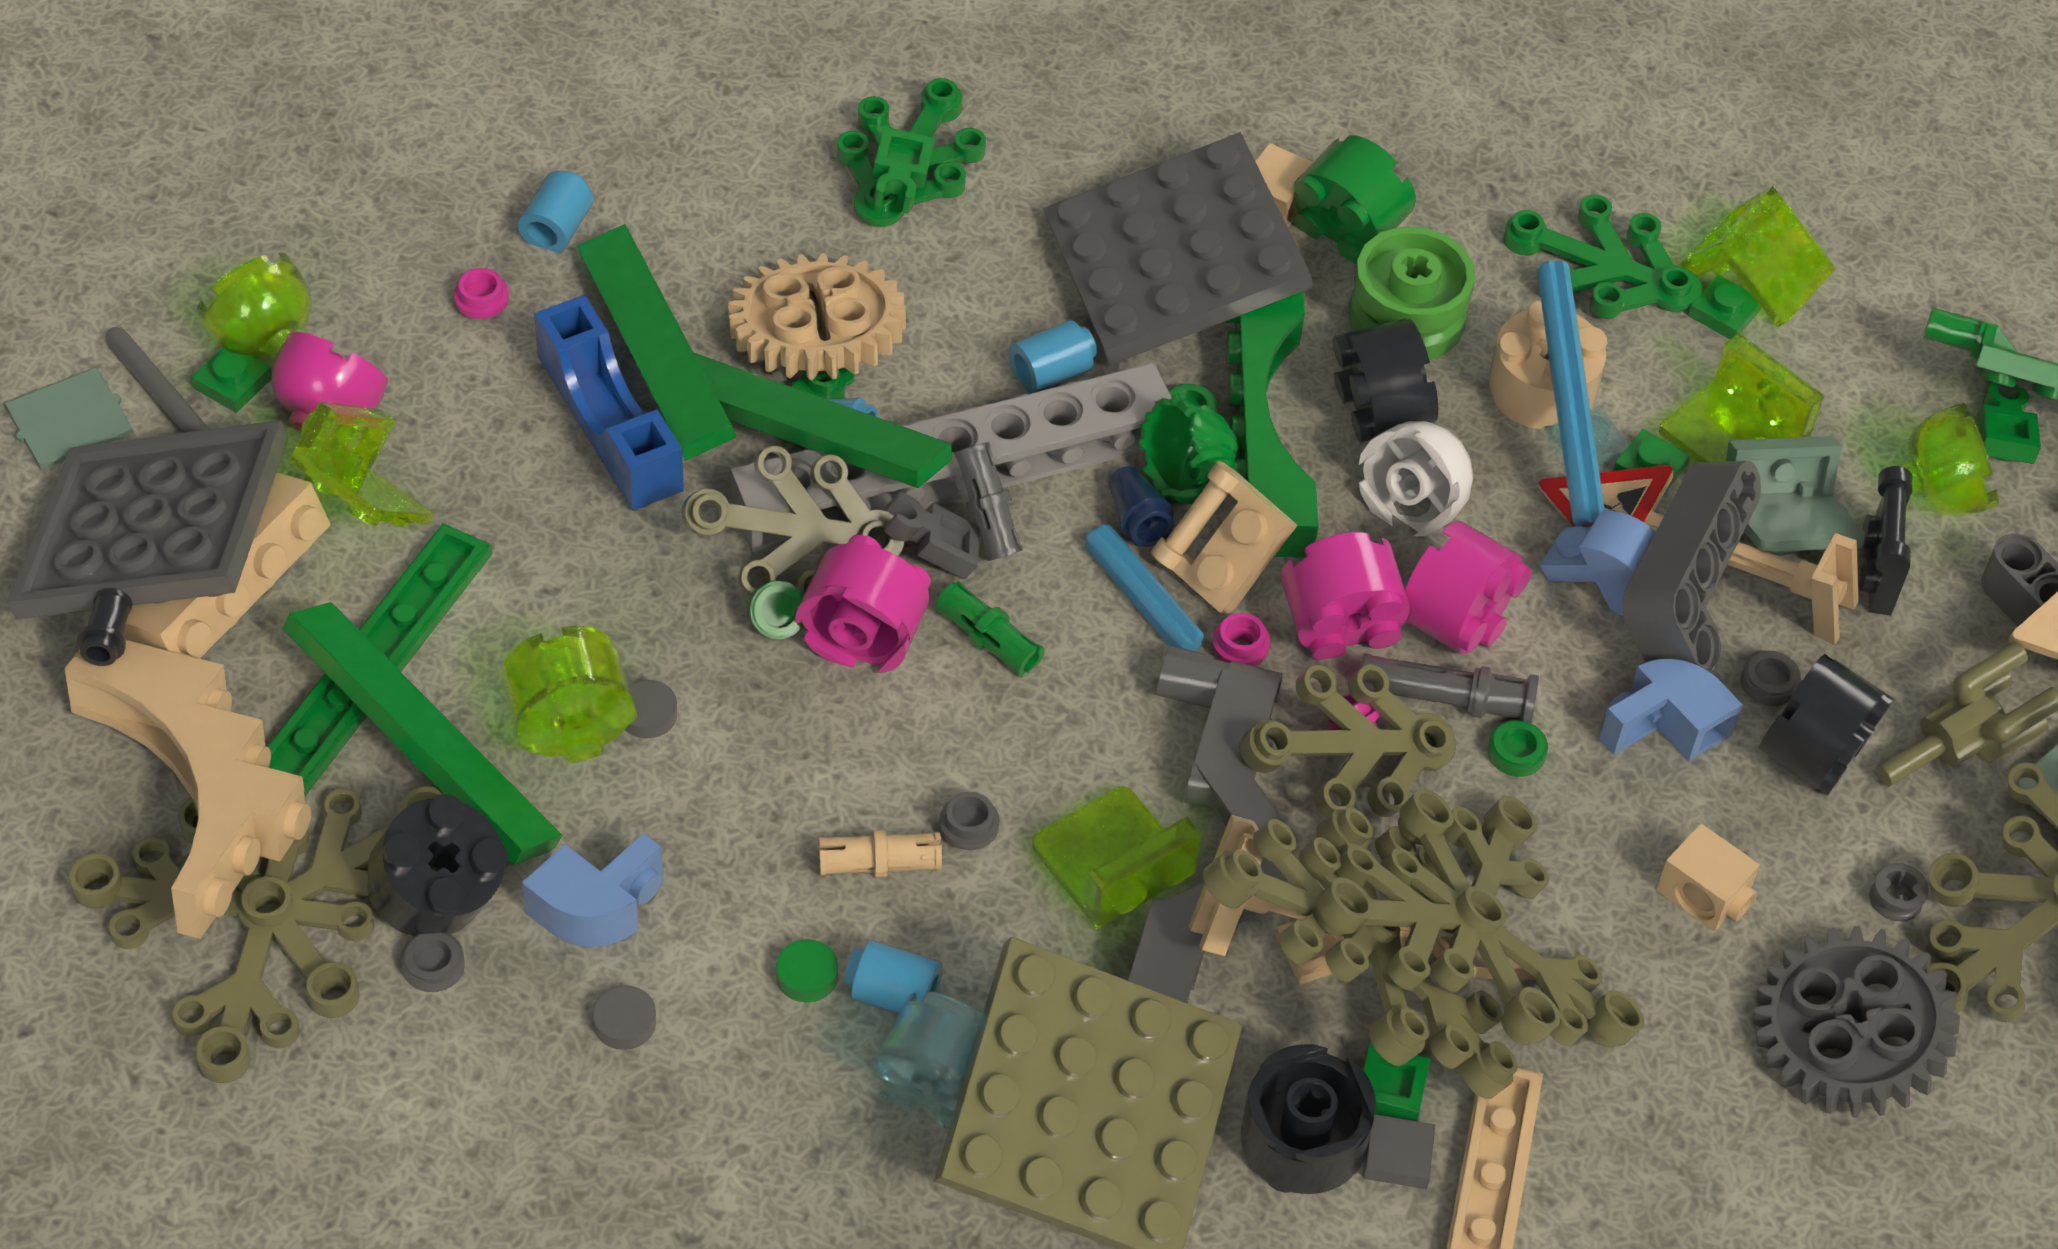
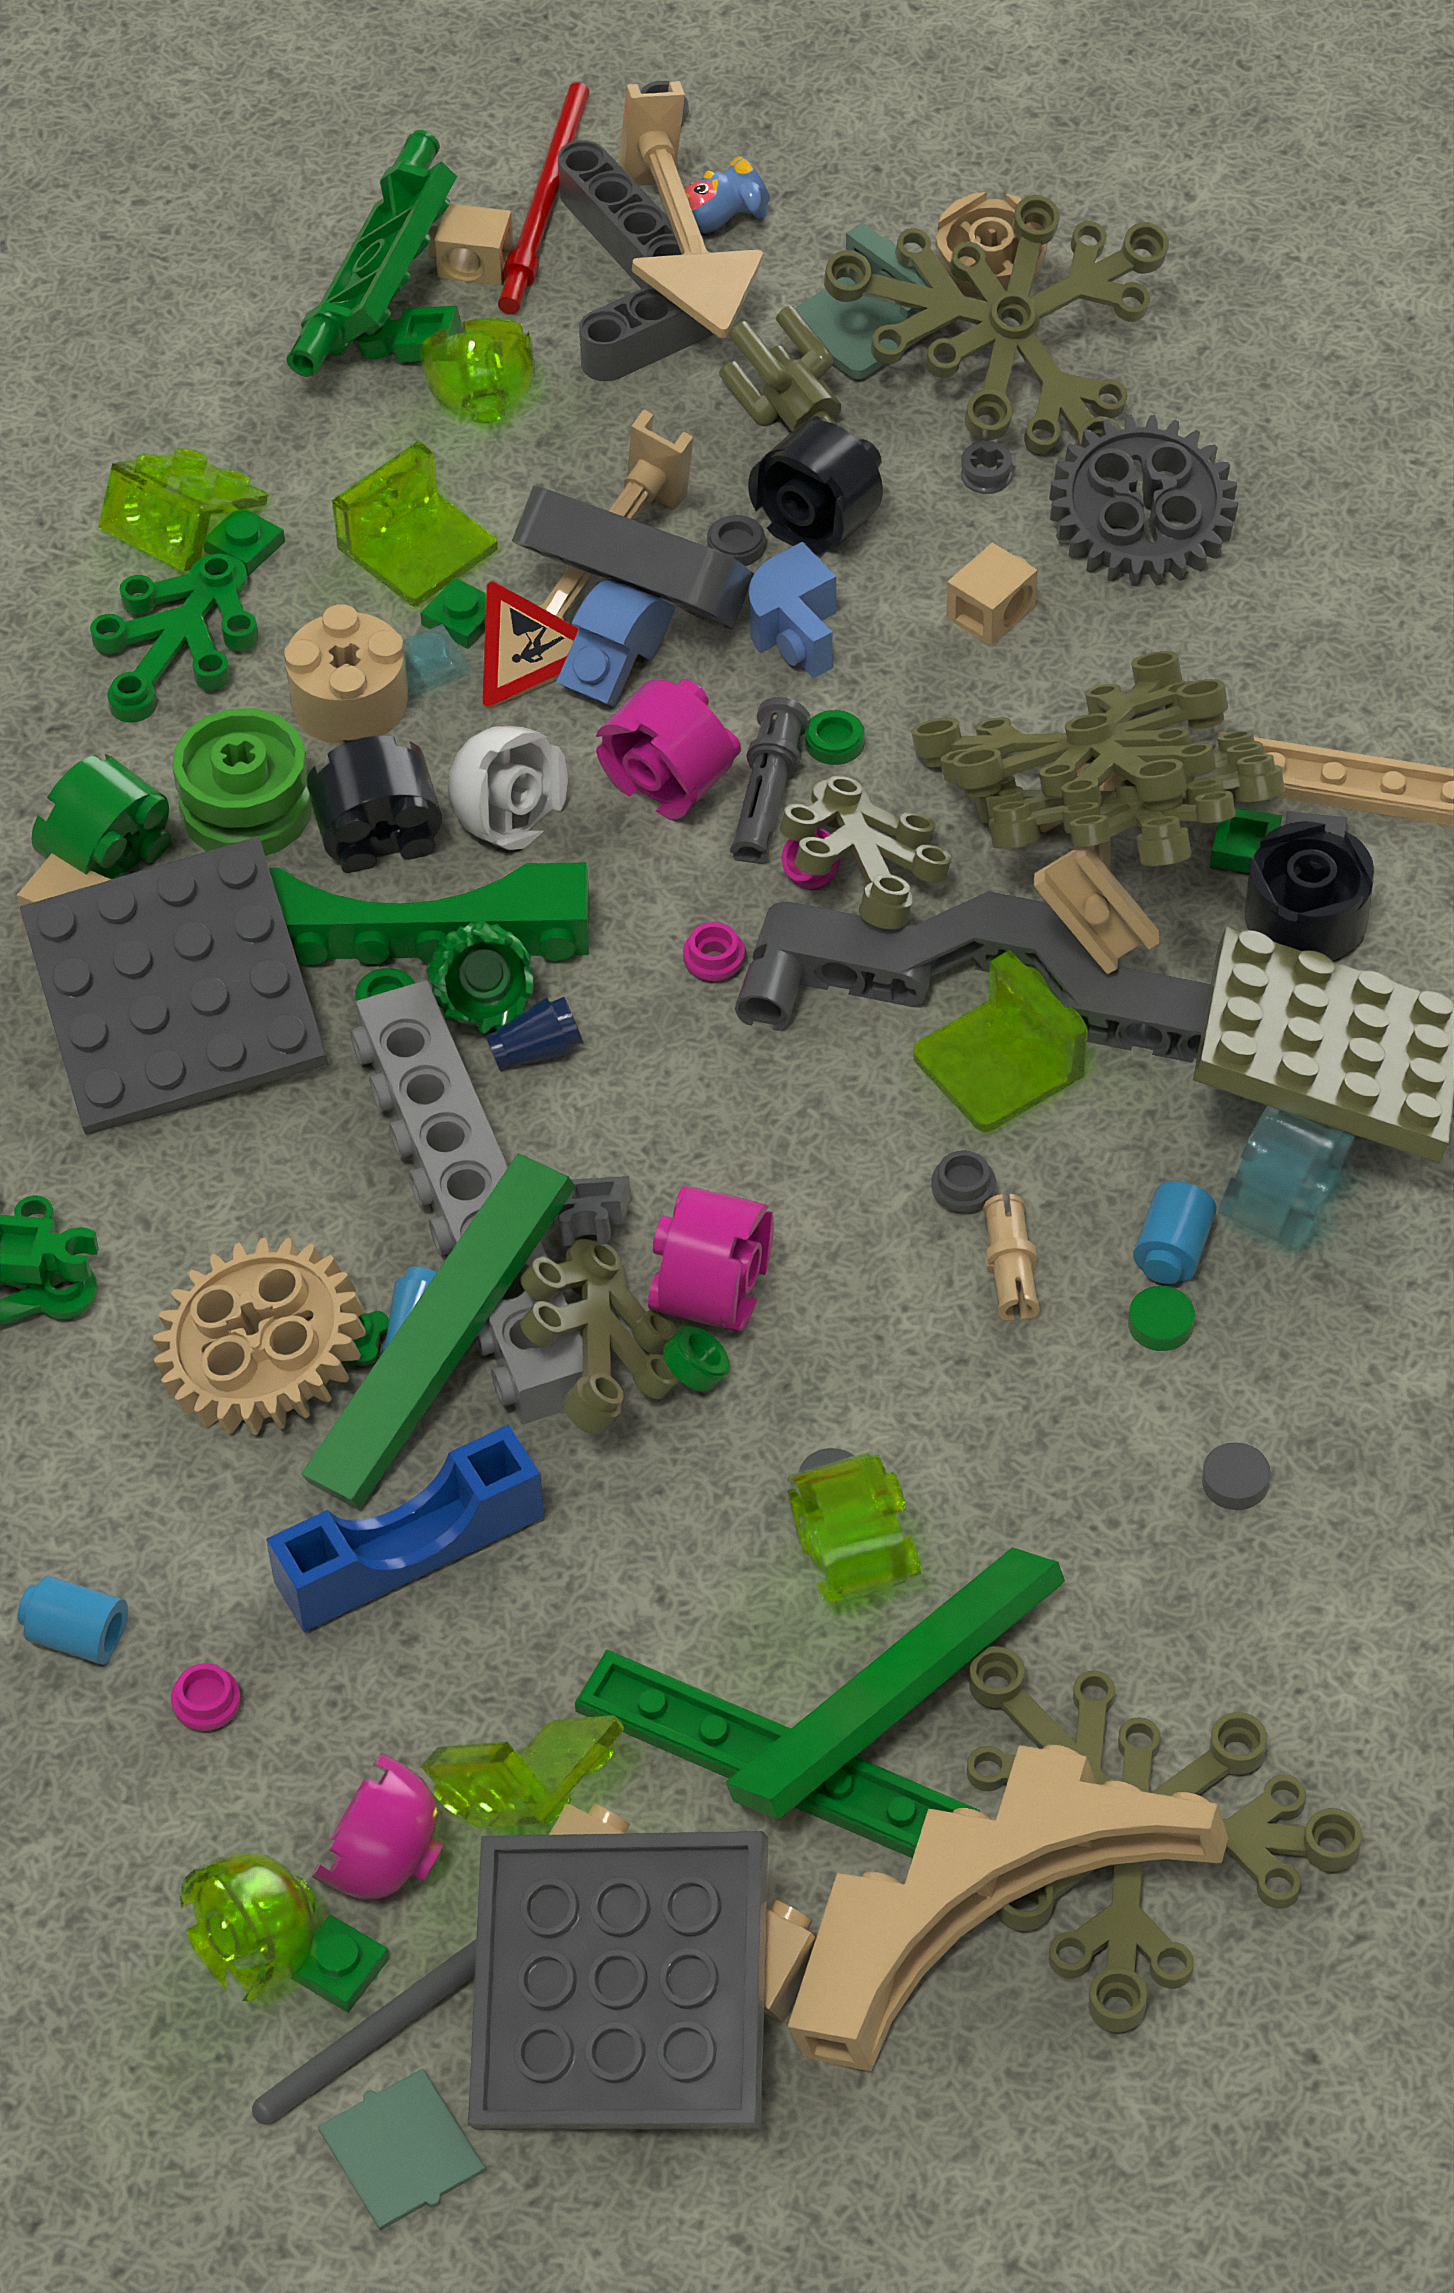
camera: 85 degrees left, 0 degrees up
black pin [77,588,133,666] -> none
black brick [367,794,508,936] -> none
dark grey tile [401,932,465,992] -> none
medium blue brick [522,833,663,947] -> none
green tile [576,224,736,461] -> none
green pin [935,581,1044,678] -> none
dark grey pin [954,442,1023,561] -> none
dark azure brick [1009,320,1097,394] -> none
dark azure axle [1085,524,1204,651] -> none
tan plate [1151,461,1297,614] -> none
dark pink brick [1281,532,1411,660] -> none
dark azure axle [1537,260,1605,527] -> none
sand green bracket [1726,436,1865,556] -> none
black plate [1859,466,1913,616] -> none

